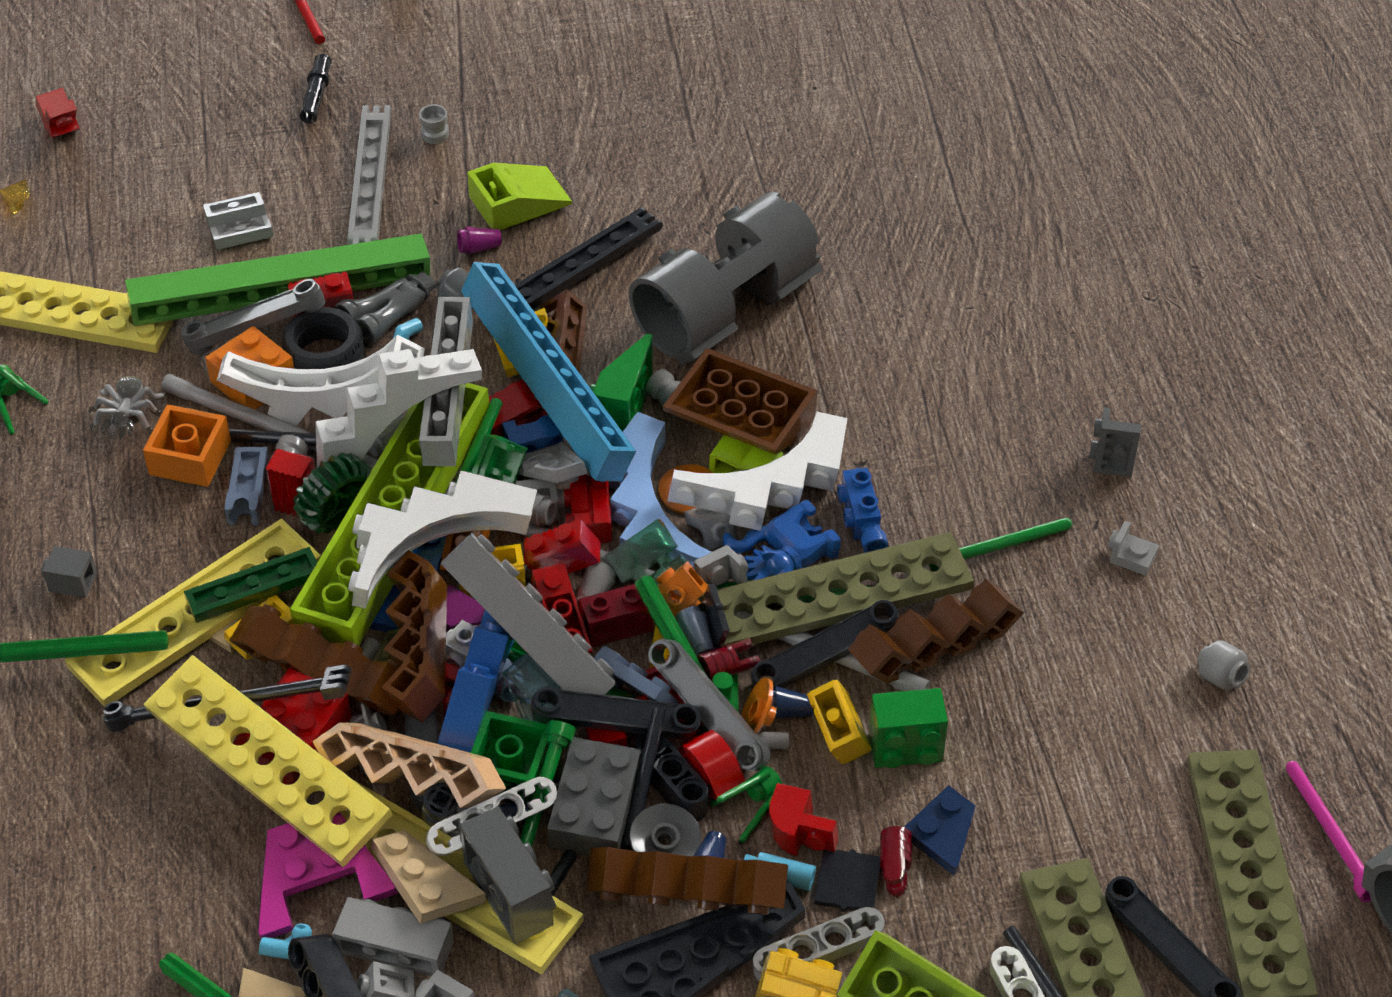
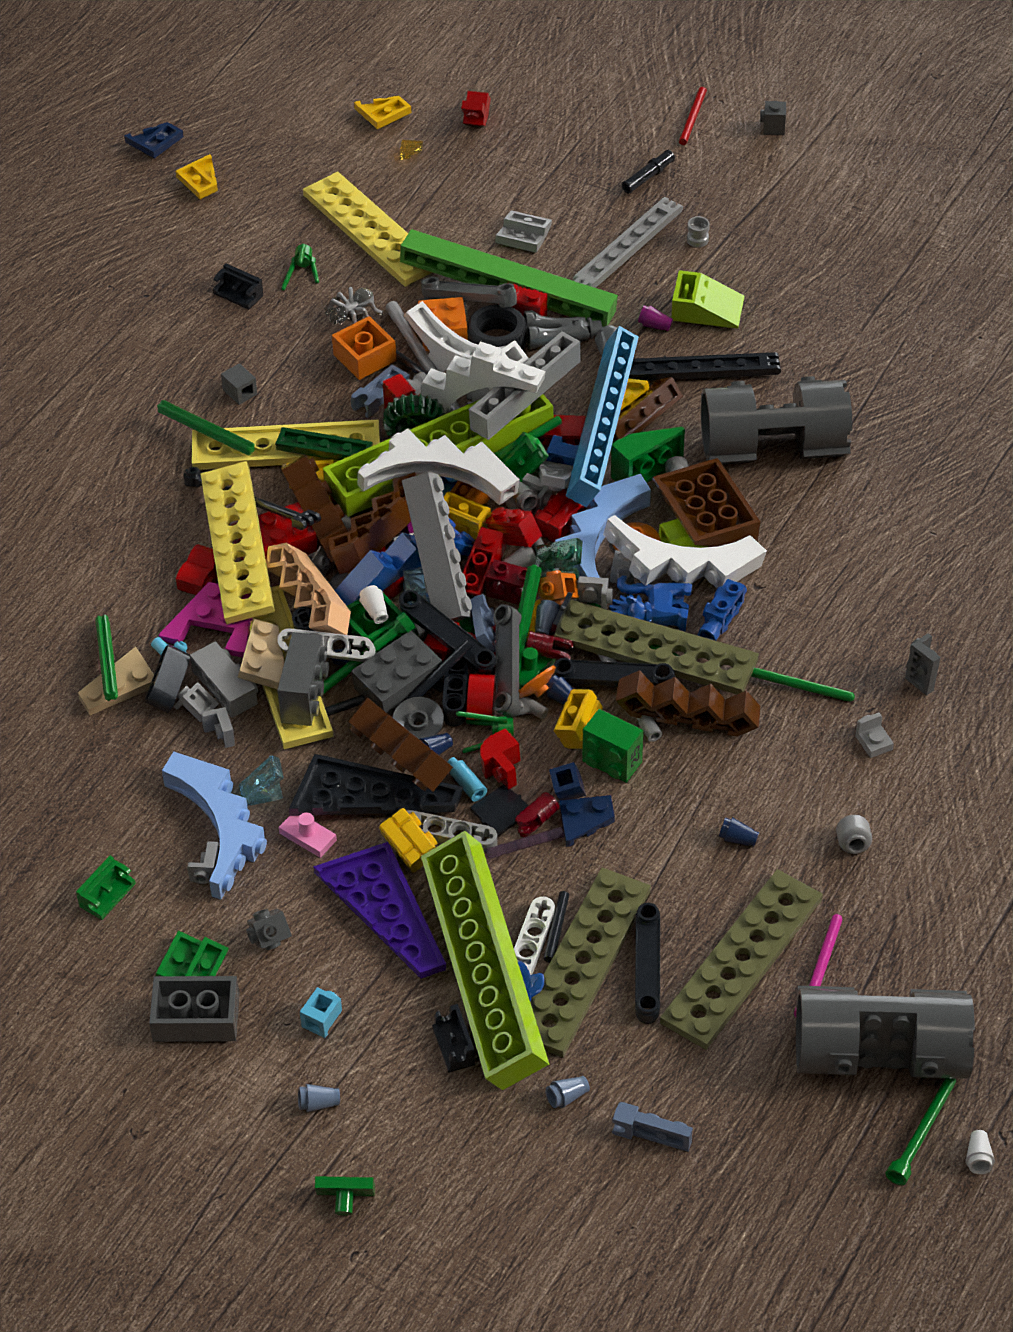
camera: 40 degrees right, 0 degrees up
none -> red brick [175,544,218,595]
none -> white cone [359,585,388,624]
none -> bar [486,827,564,859]
none -> dark blue brick [549,762,586,800]
none -> dark blue cone [718,817,759,847]

